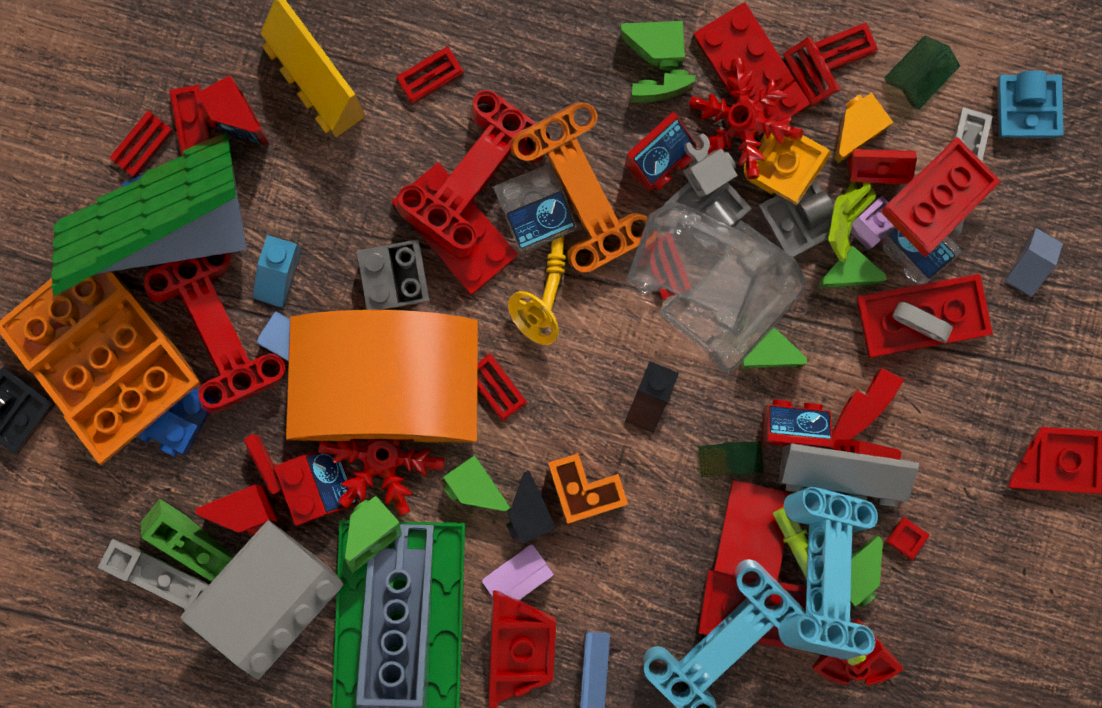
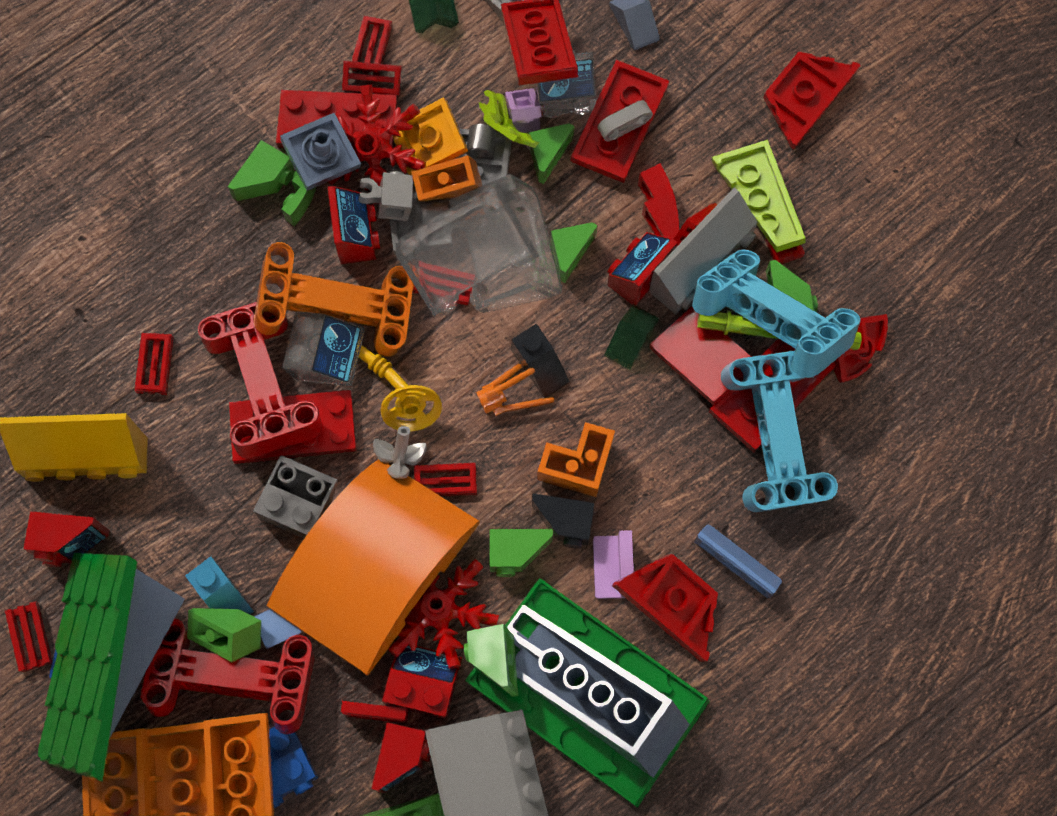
camera: 60 degrees left, 10 degrees down
red tile [169,84,211,156] -> none
light orange slope [835,92,893,164] -> none
red panel [847,149,917,184] -> none
none -> bright green slope [188,608,261,662]
none -> sand blue plate [280,113,361,191]
none -> light grey plant [373,426,427,479]
none -> orange slope [412,155,483,202]
none -> orange plant [476,364,555,416]
none -> lime wing [712,140,806,252]

